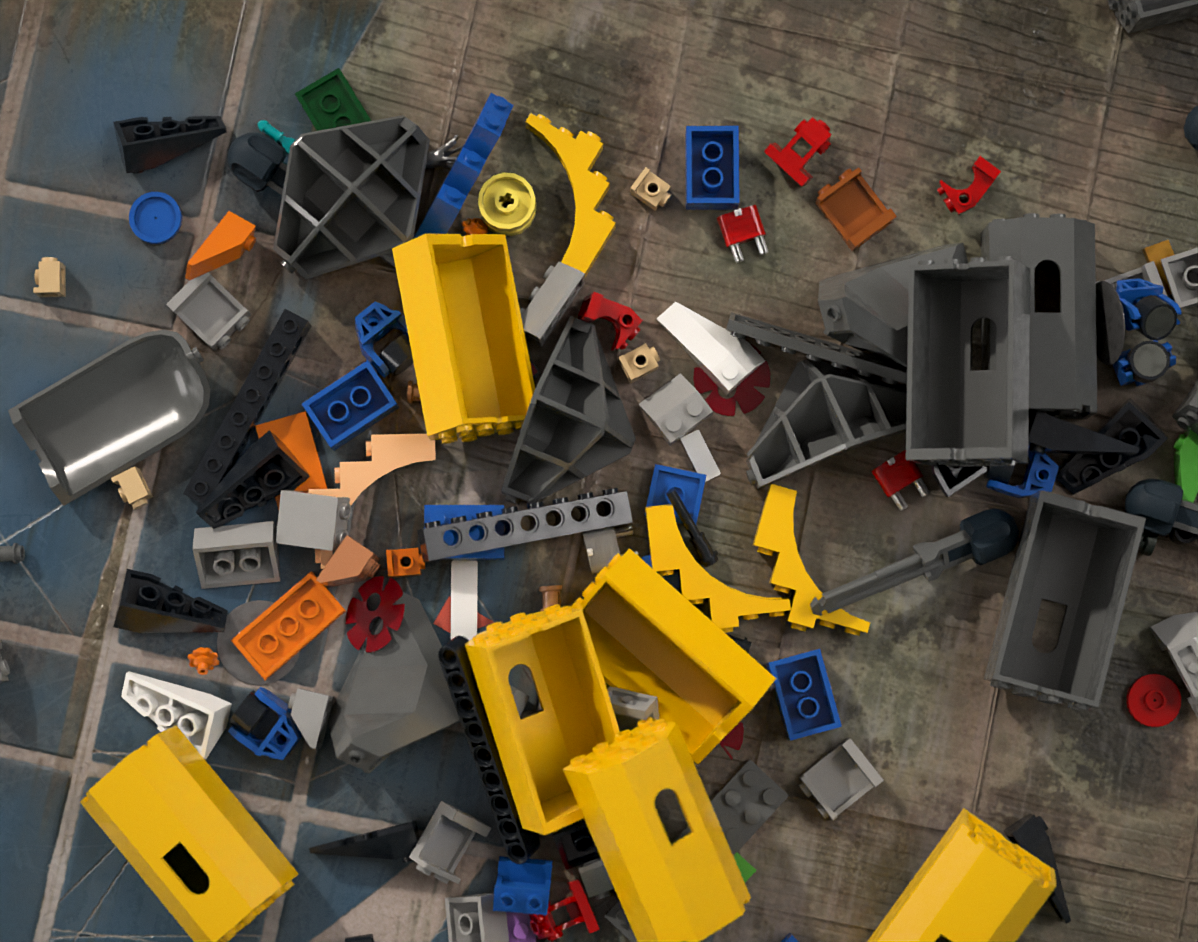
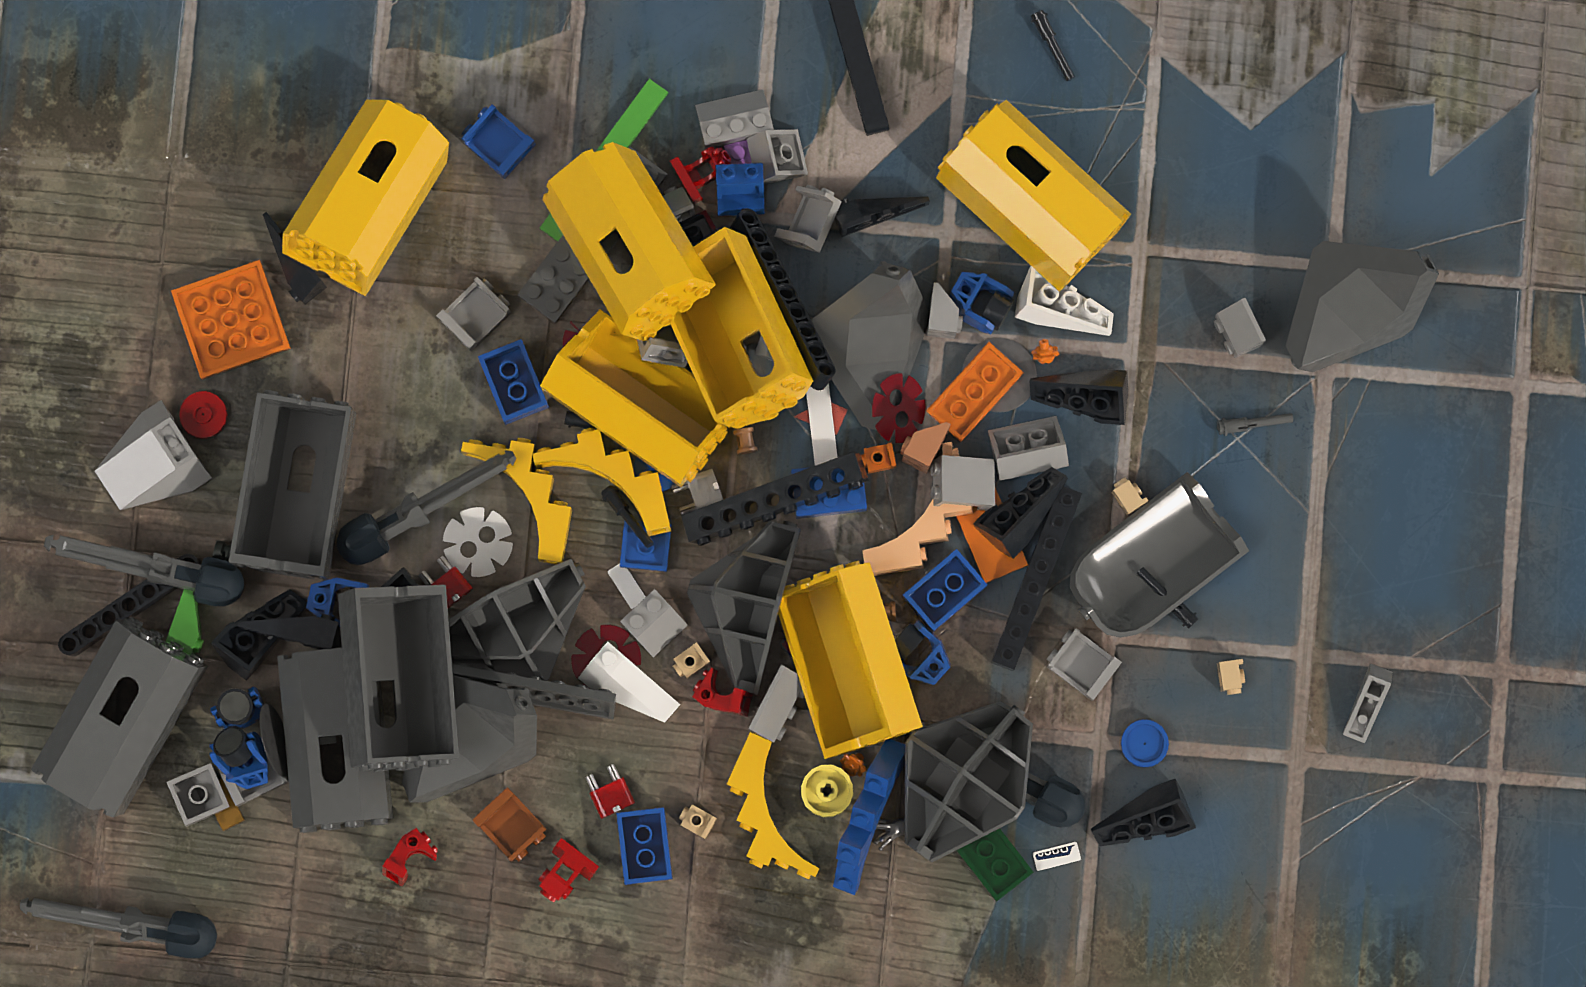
camera: 175 degrees right, 0 degrees up
orange slope [185,211,256,281] -> none
teal piece [258,120,295,154] -> none
none -> orange plate [171,260,291,380]
none -> white piece [443,507,513,577]
none -> white sticker [1033,842,1081,871]
none -> black pin [1137,567,1198,629]

